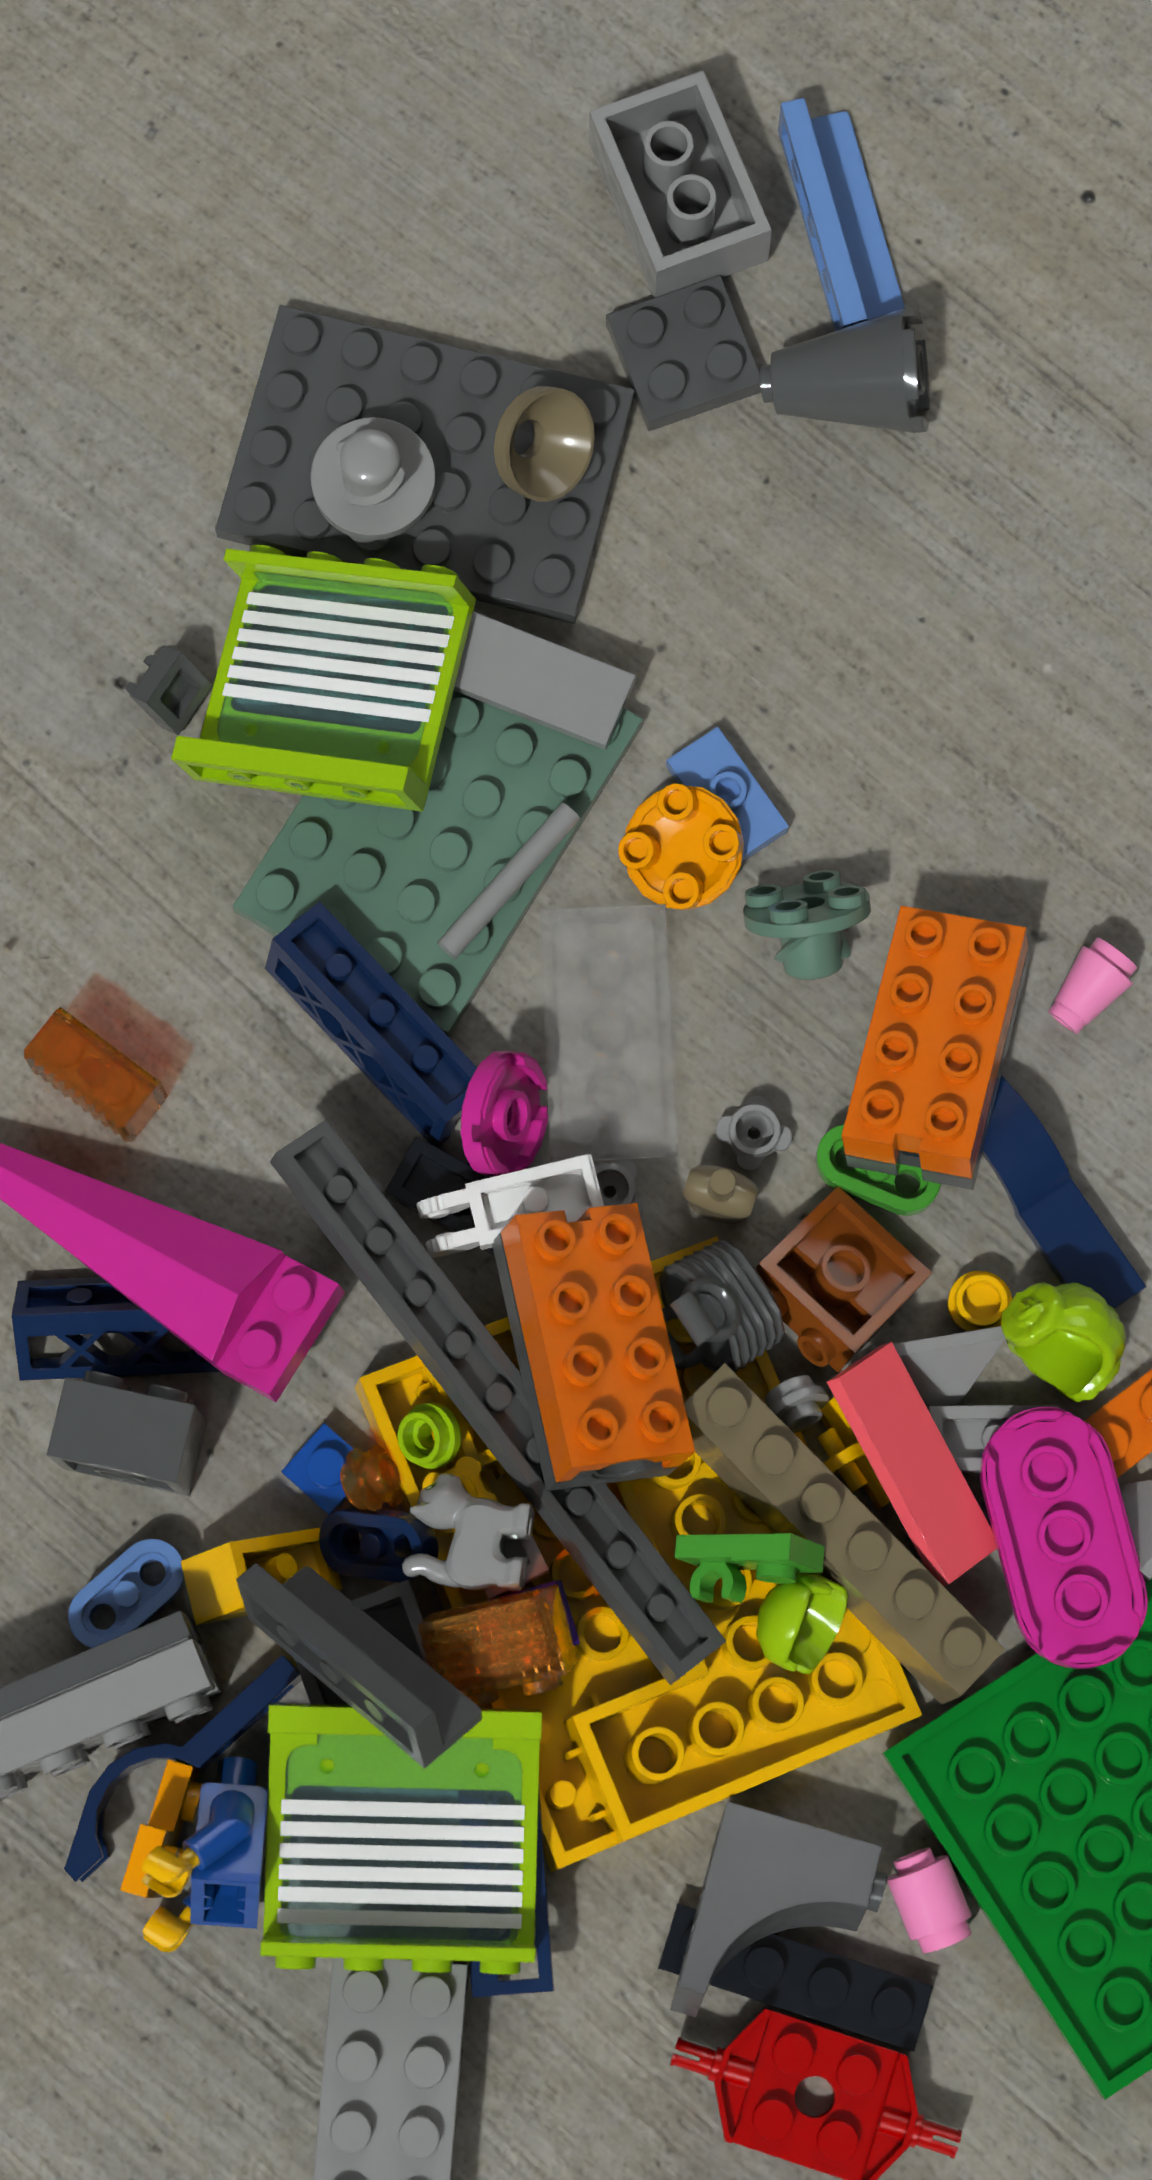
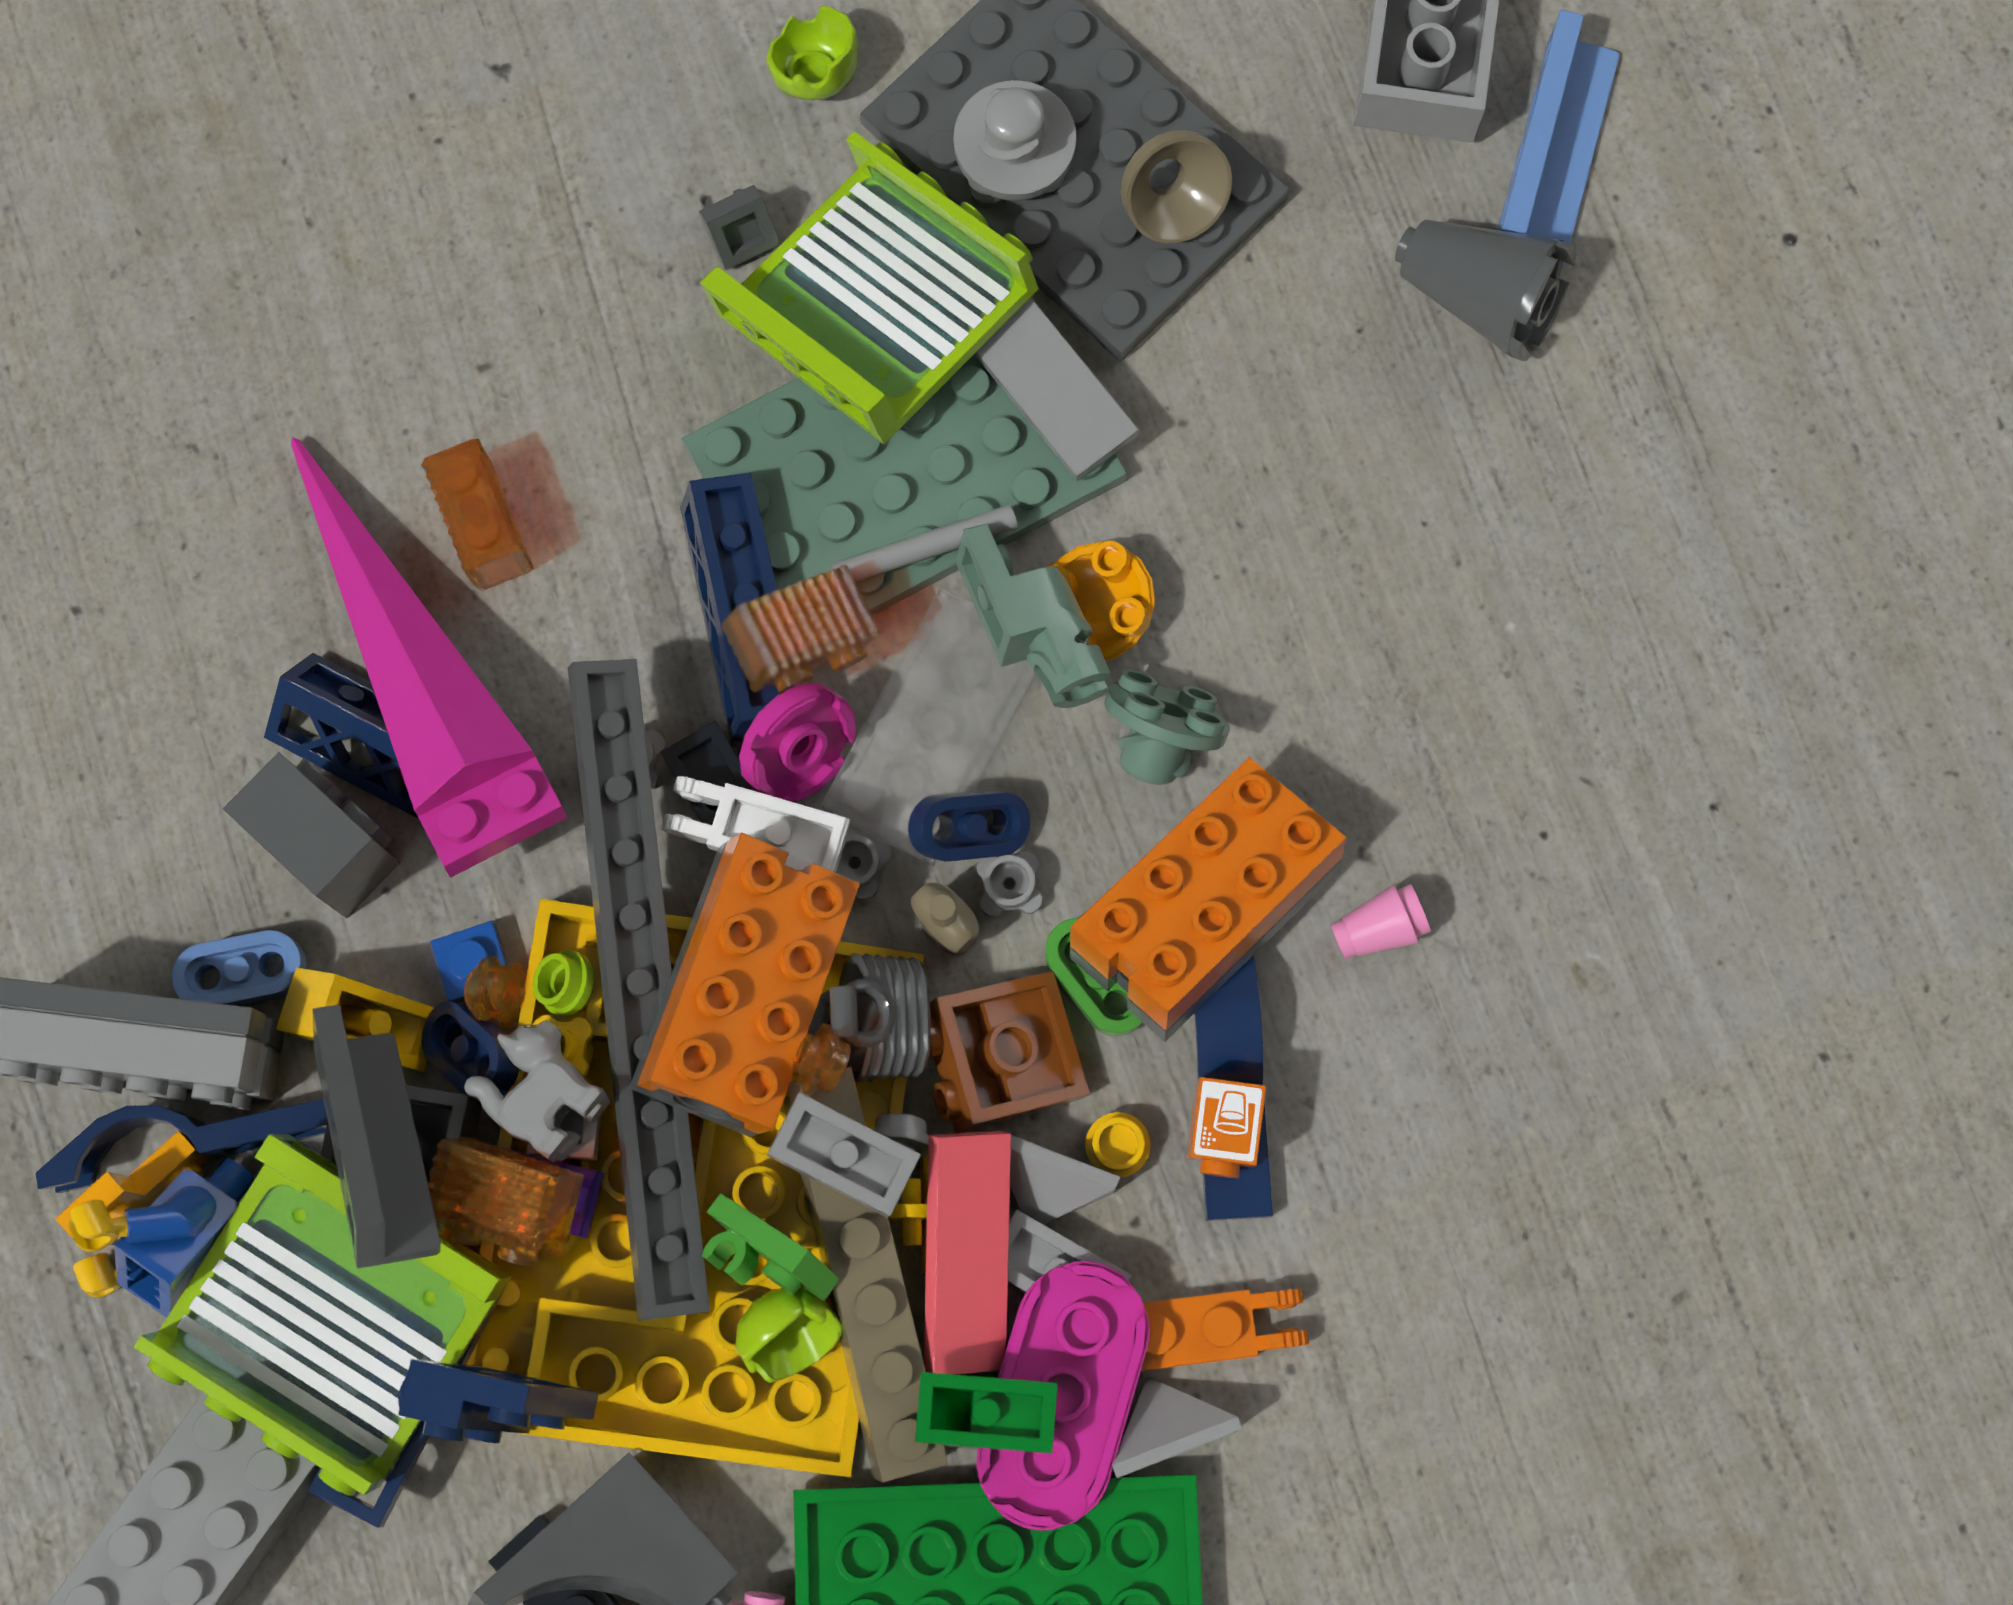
camera: 30 degrees right, 0 degrees up
dark grey plate [606,275,761,432] -> none
medium blue plate [666,727,789,862] -> none
lime hair [1001,1282,1126,1402] -> none
none -> dark blue plate [398,1359,599,1444]
none -> clear orange brick [722,565,880,694]
none -> lime hair [766,5,859,101]
none -> light grey plate [766,1093,921,1217]
none -> clear orange plate [792,1023,851,1095]
none -> dark blue plate [908,789,1030,862]
none -> green slope [915,1372,1057,1454]
none -> sand green plate [955,523,1112,708]
none -> orange brick [1186,1077,1266,1178]

